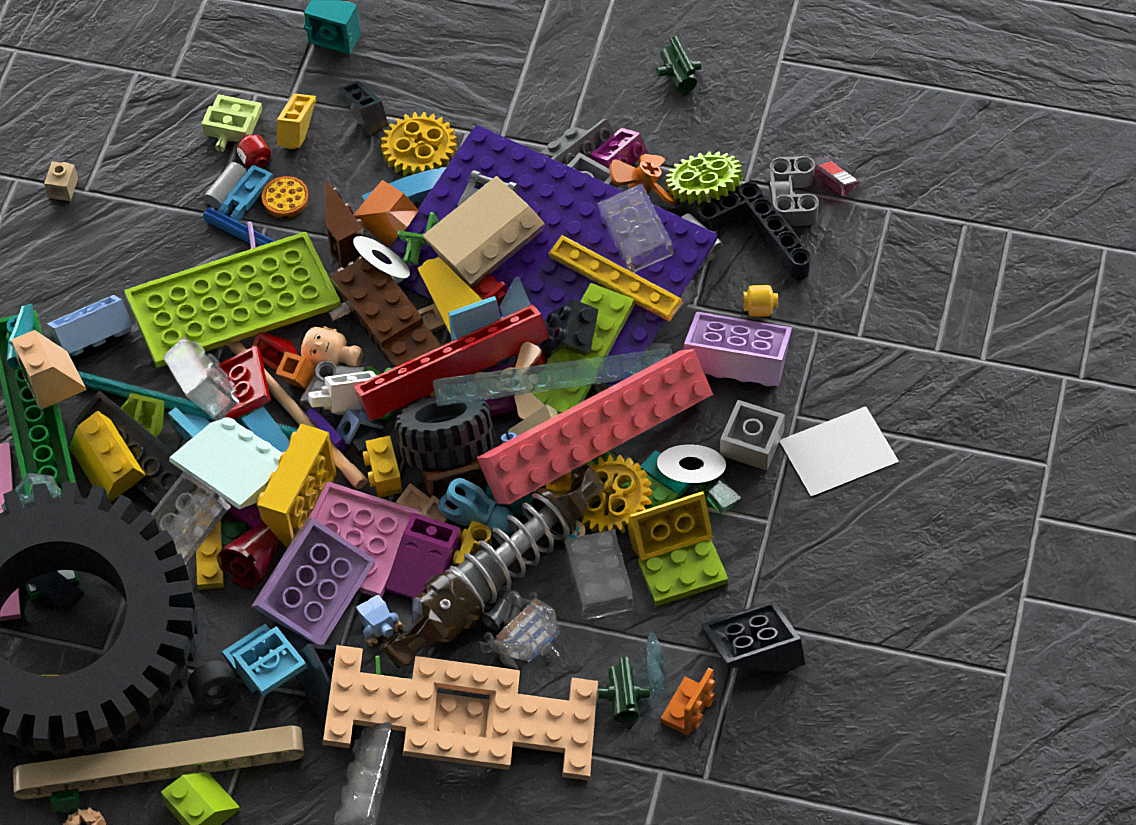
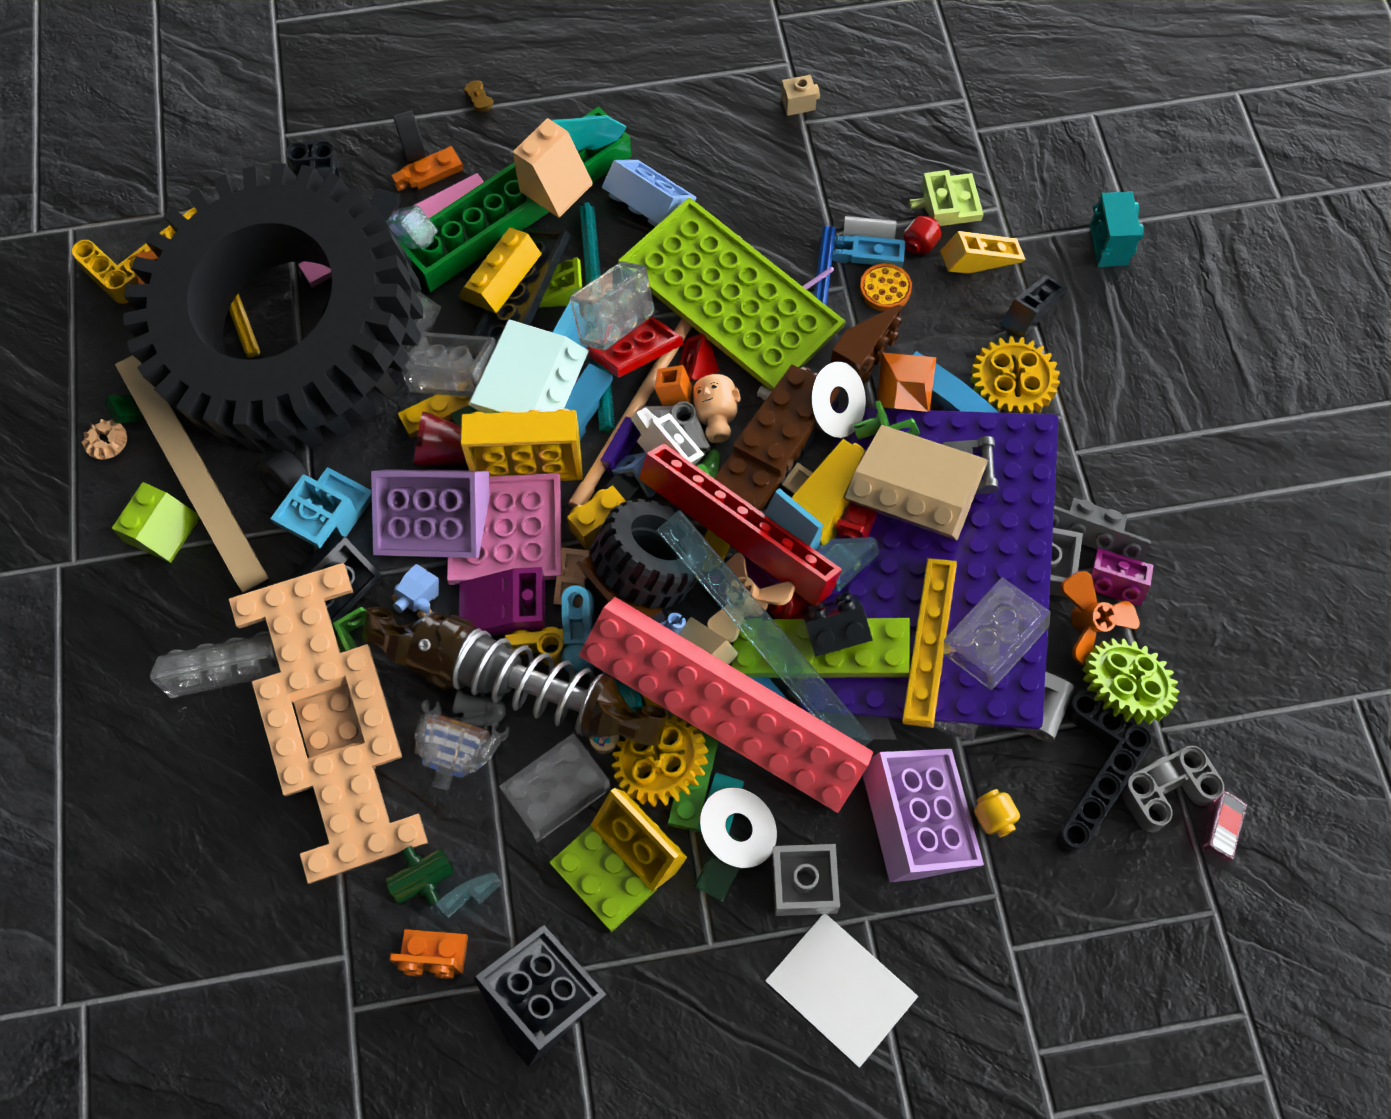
camera: 65 degrees right, 10 degrees up
dark green pin [656,36,702,93] -> none

